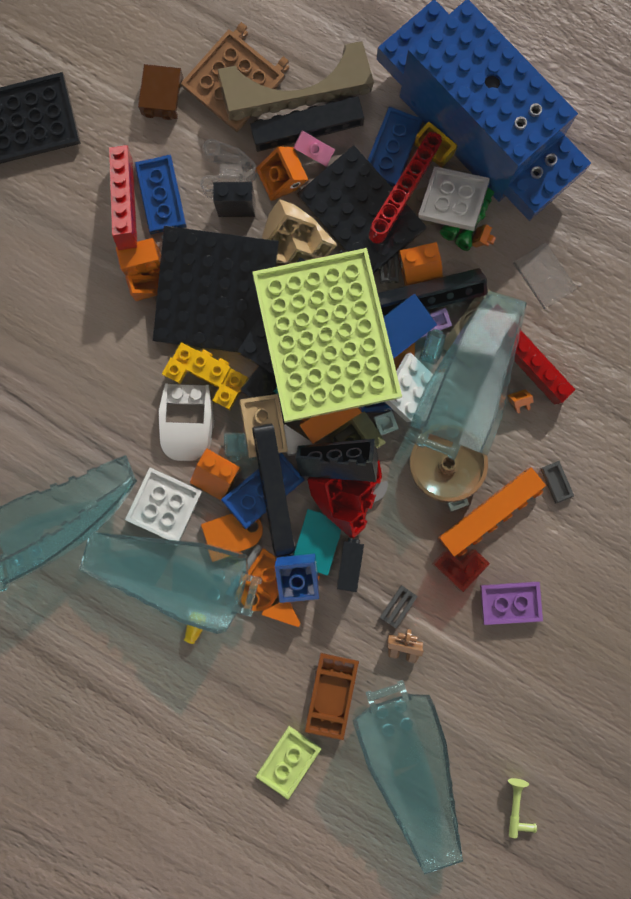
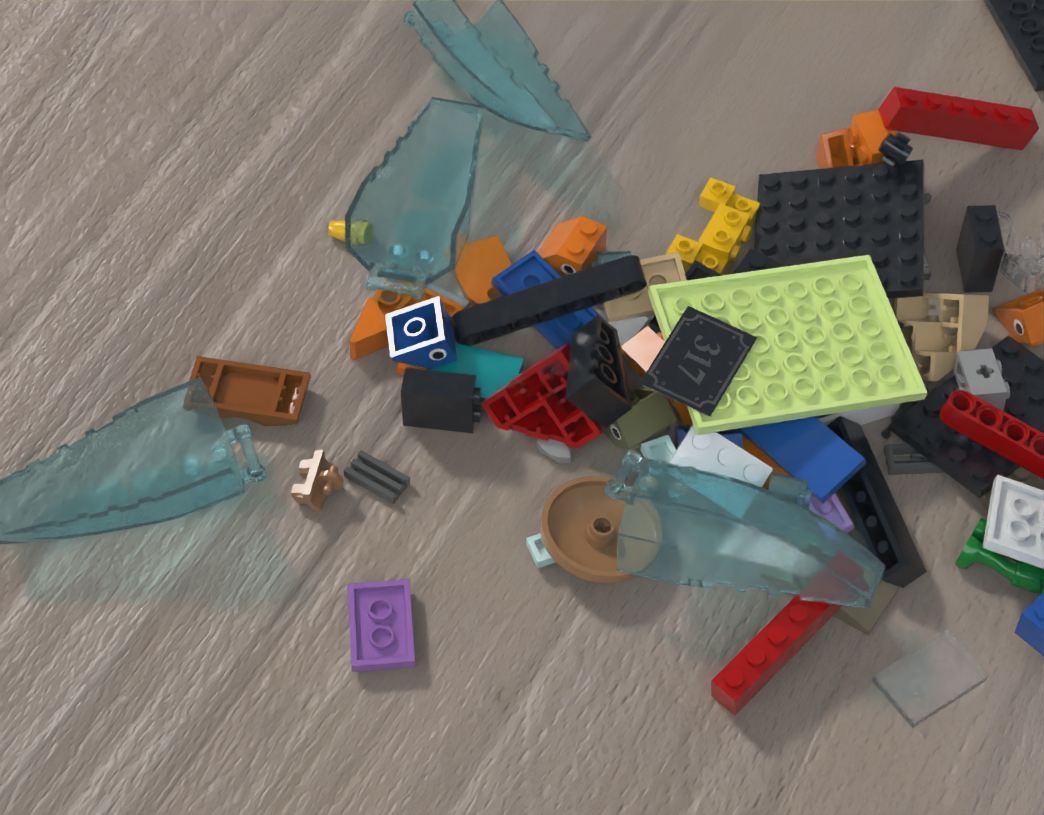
camera: 85 degrees right, 30 degrees down
white plate [125,468,203,544] -> none
blue tile [134,154,187,235] -> none
white slope [159,383,215,461] -> none
yellowish green tile [256,726,321,799] -> none
orange slope [398,242,443,286] -> none
clear red brick [432,549,490,592] -> none
orange brick [438,467,546,557] -> none
orange tile [472,224,496,248] -> none
orange tile [508,389,534,414] -> none
yellowish green piece [508,778,537,838] -> none
dark grey tile [540,461,574,504] -> none
none -> black sticker [639,306,758,417]
none -> black gear [878,131,913,167]
none -> light grey brick [954,348,1010,411]

